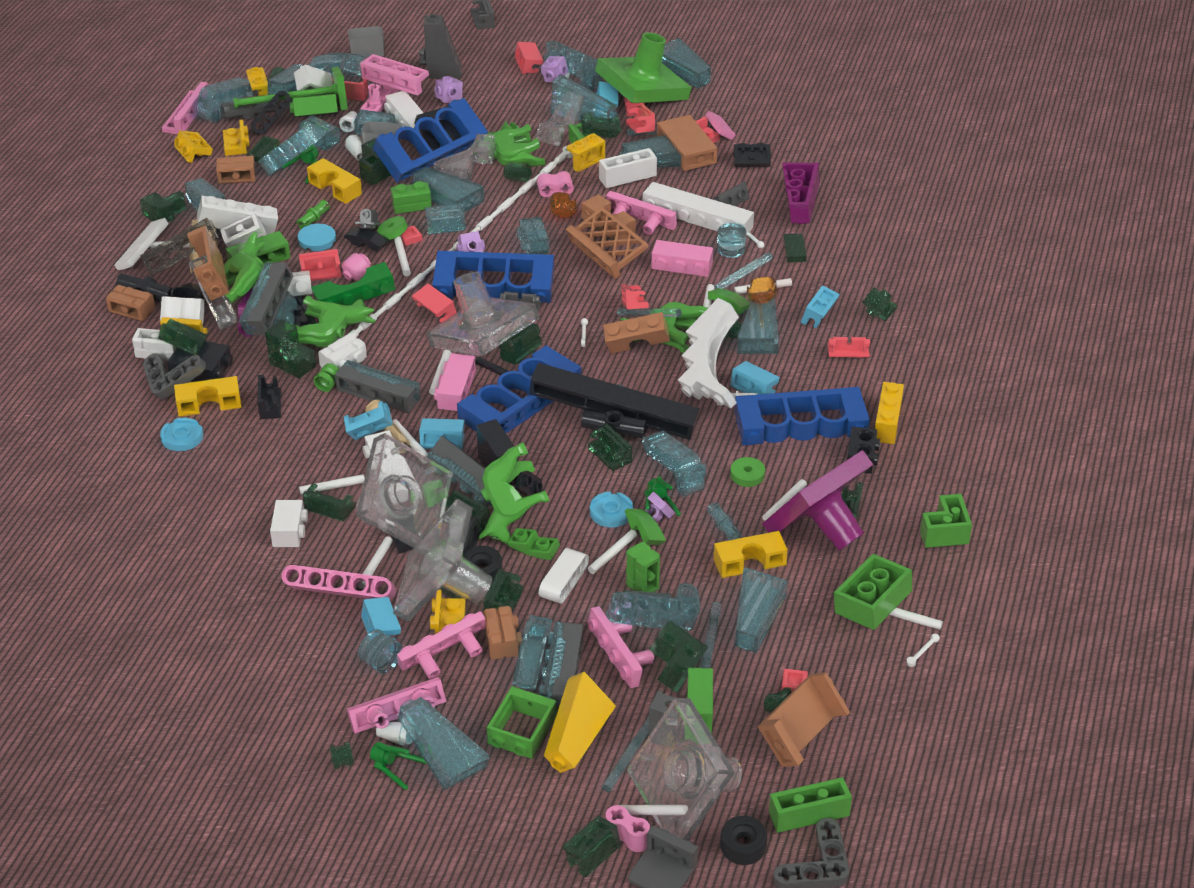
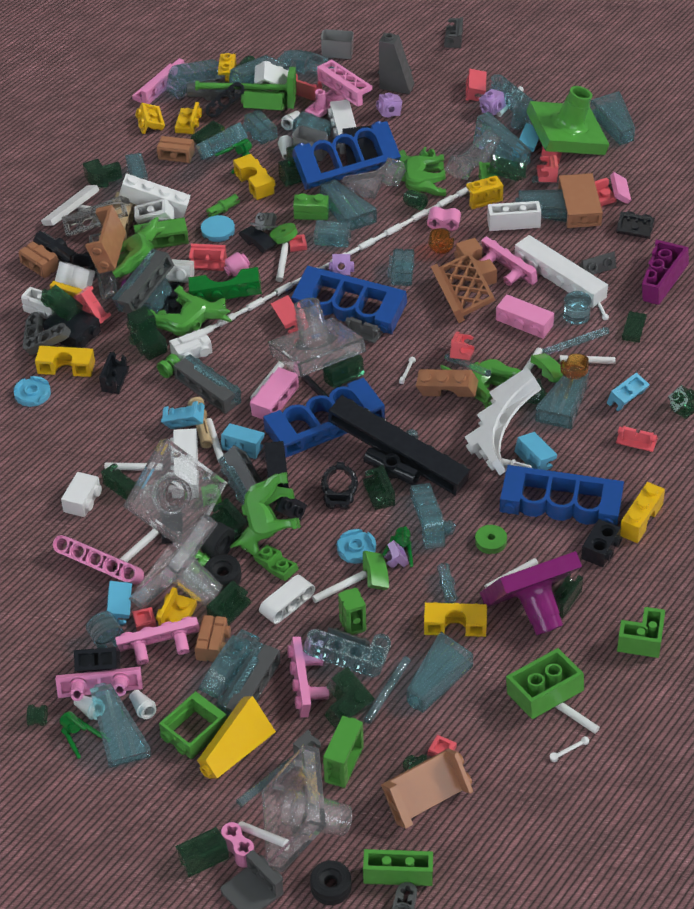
camera: 20 degrees right, 5 degrees up
none -> coral hinge [73,285,111,324]
none -> black brick [74,647,121,673]
none -> white cone [129,690,156,719]
none -> coral tile [132,607,157,631]
none -> black piece [321,462,358,510]

